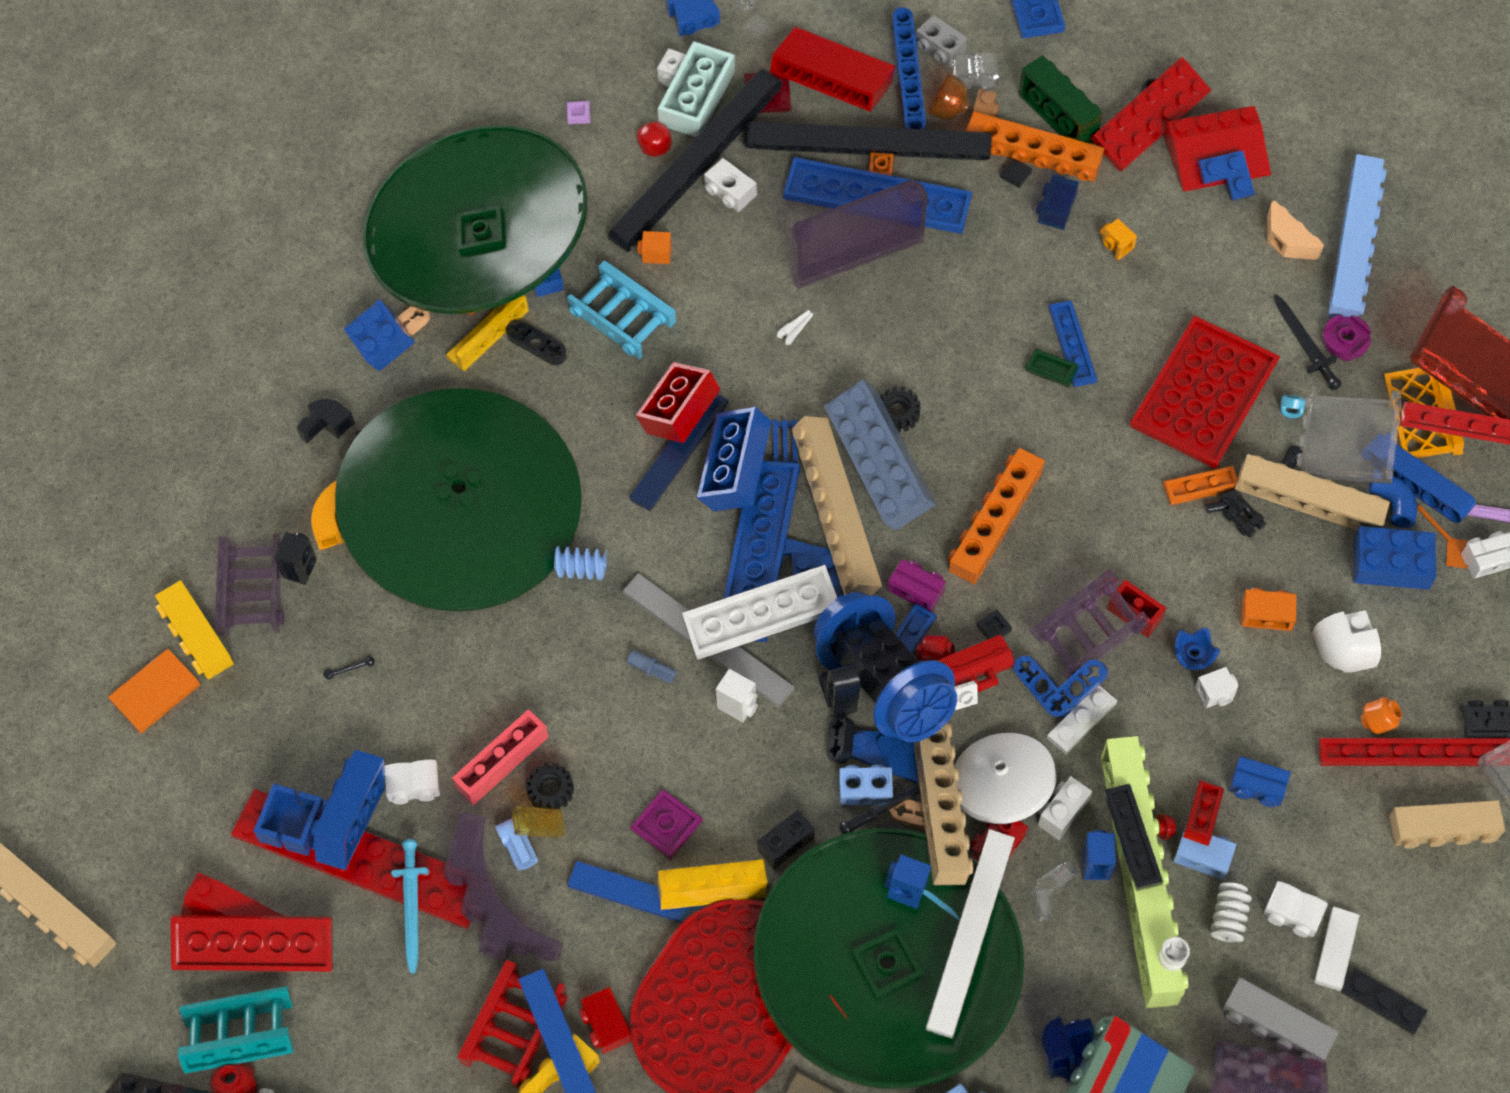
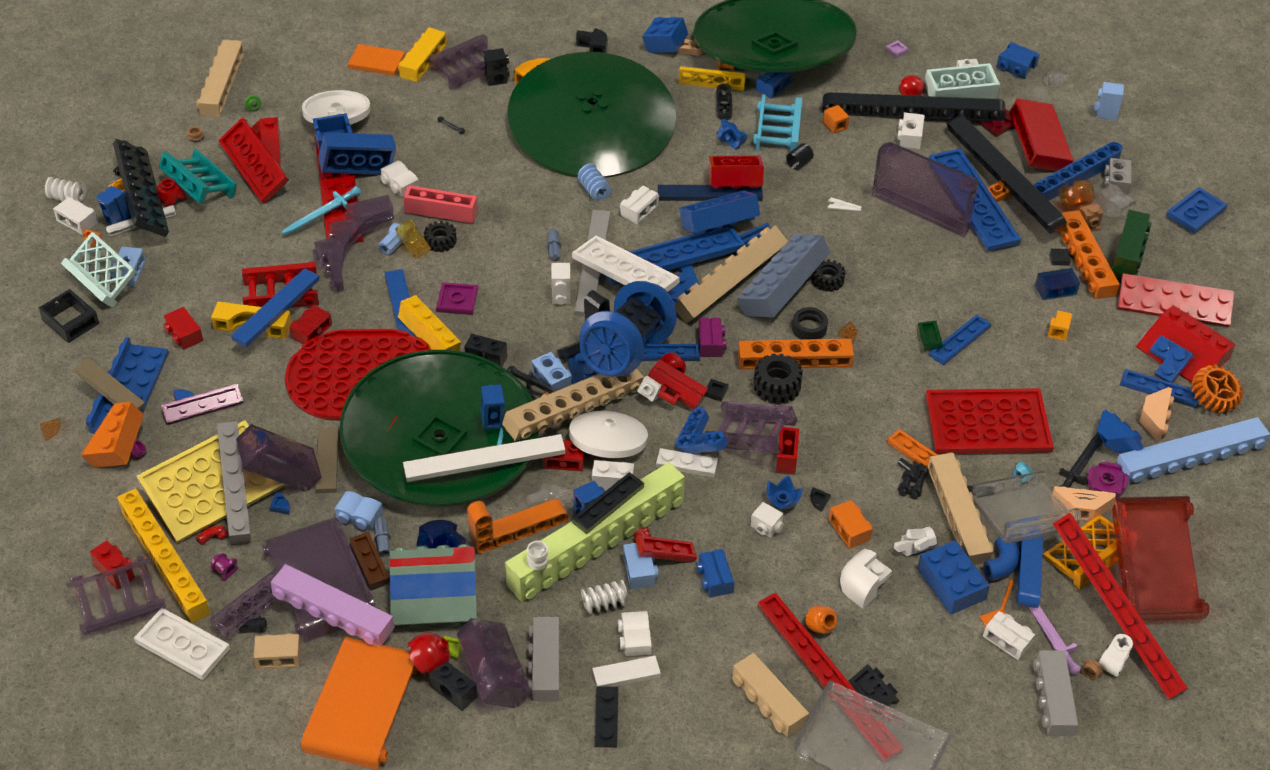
camera: 55 degrees right, 15 degrees down
none -> medium nougat plate [187,126,204,141]
none -> bright green plate [244,95,261,112]
none -> white dish [302,90,371,124]
none -> orange beam [467,499,569,554]
none -> white brick [620,186,659,224]
none -> blue hips [716,119,747,150]
none -> black tyre [753,354,803,404]
none -> black piece [786,143,814,170]
none -> black tyre [792,307,828,340]
none -> black tile [810,487,831,512]
none -> clear orange tile [838,322,857,344]
none -> white rock [894,527,937,556]
none -> light nougat slope [1051,486,1116,521]
none -> blue slope [1097,409,1144,453]
none -> blue tile [1120,369,1198,408]
none -> orange gear [1191,364,1244,414]

